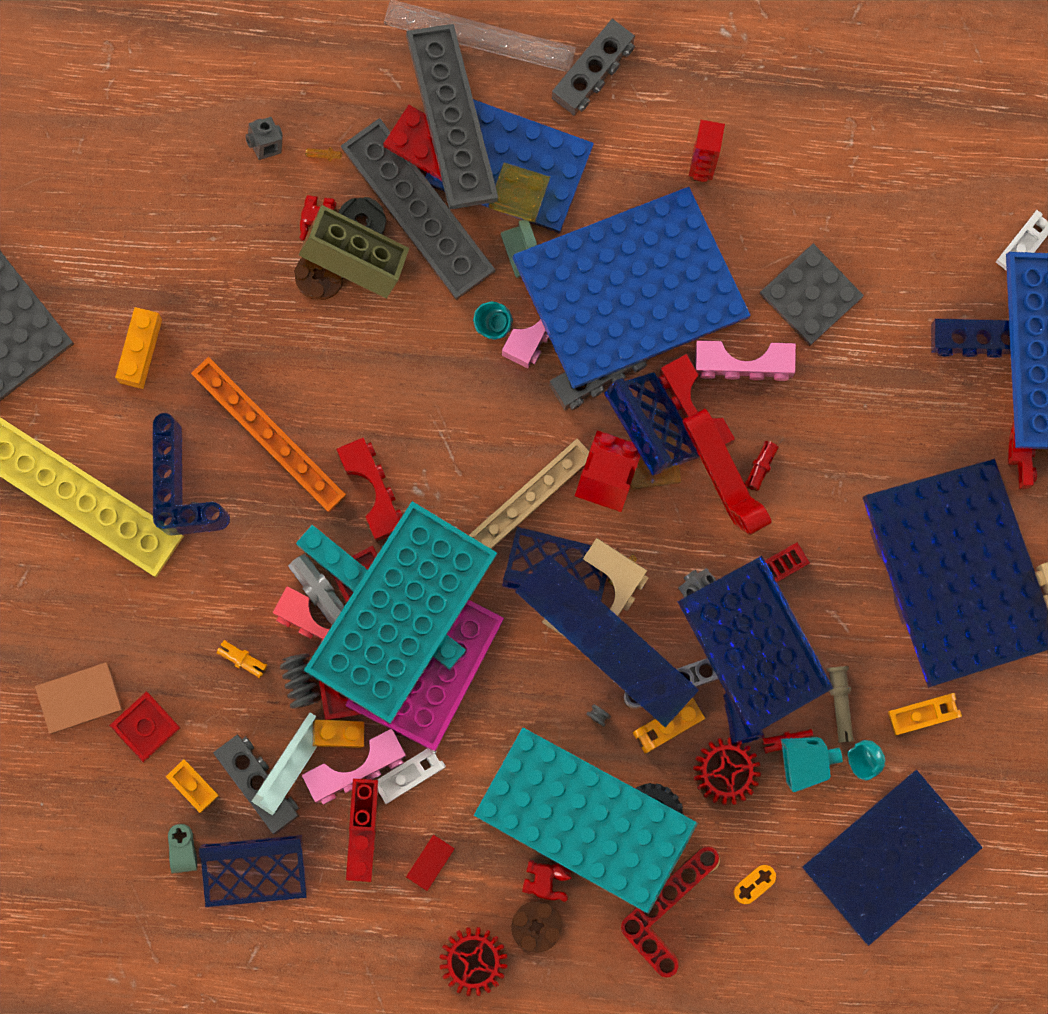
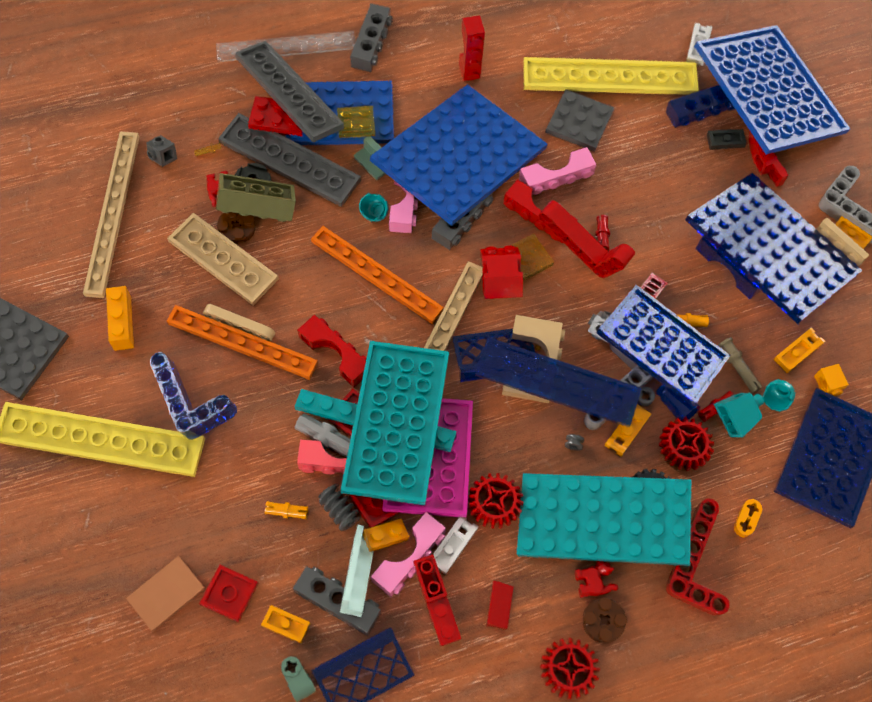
camera: 25 degrees left, 15 degrees down
clear blue fence [604,372,700,476] -> none
none -> tan plate [83,131,139,298]
none -> tan plate [167,213,279,306]
none -> tan beam [203,304,275,342]
none -> orange plate [311,226,444,324]
none -> red gear [468,473,524,529]
none -> light yellow plate [523,57,699,95]
none -> dark grey bush [635,387,655,407]
none -> light orange pin [668,313,709,328]
none -> pearl dark grey plate [707,129,747,150]
none -> light orange brick [814,364,849,397]

